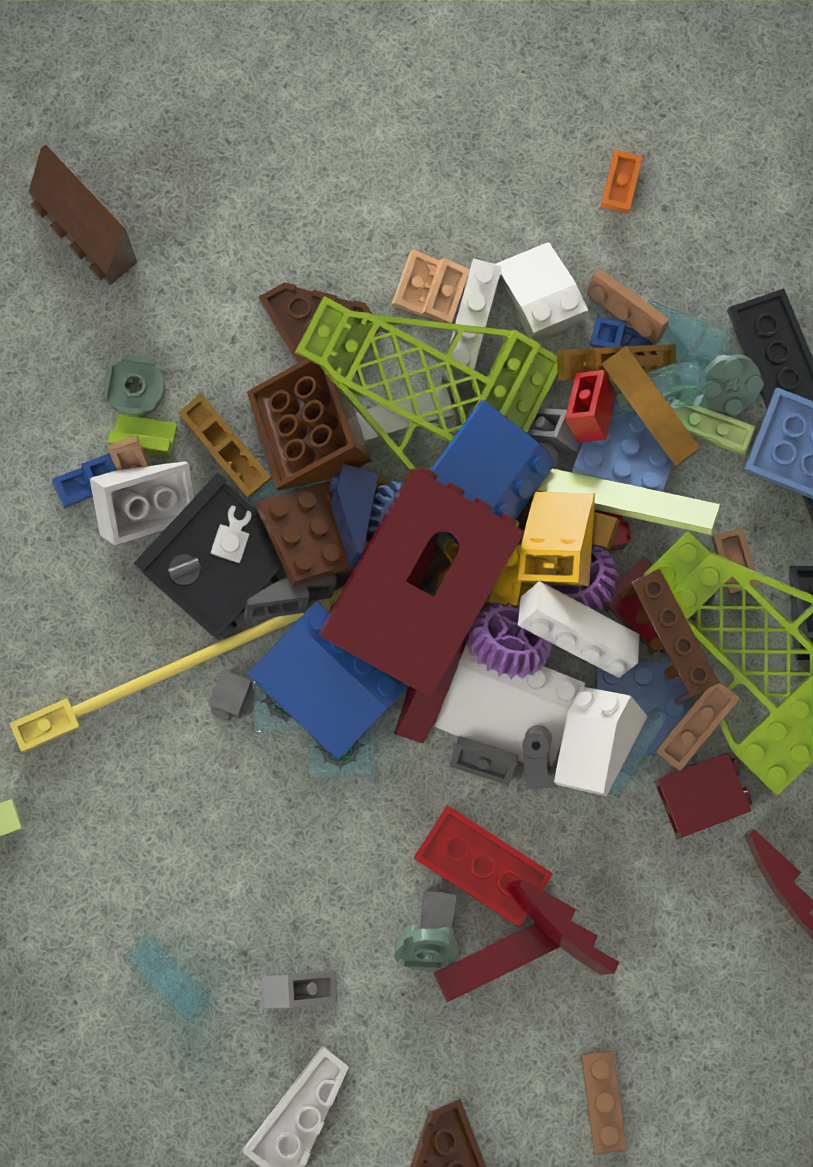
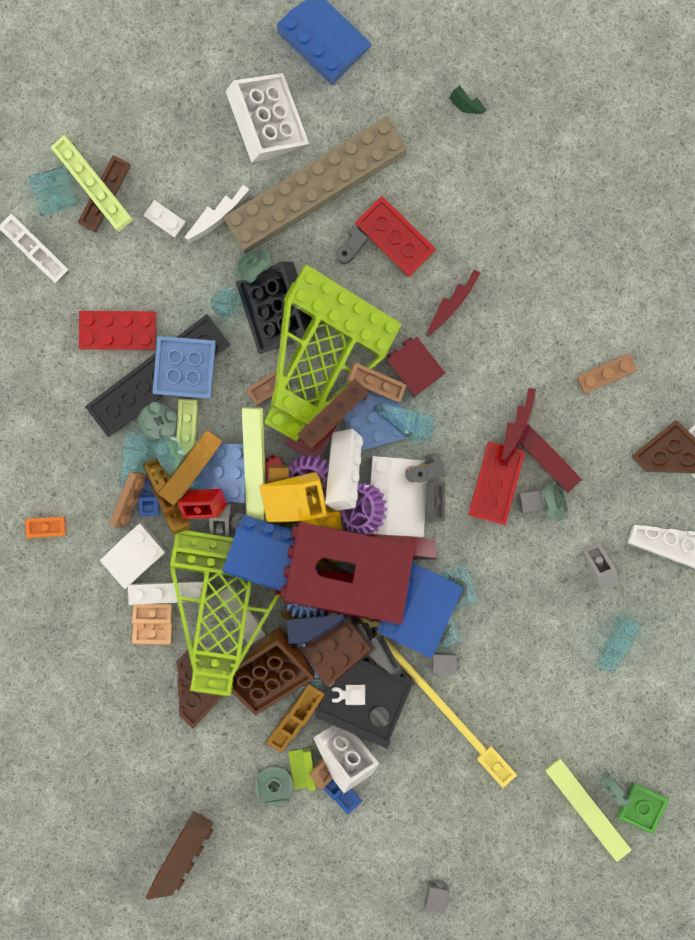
camera: 105 degrees left, 10 degrees up
white slope [554,686,648,796] -> none

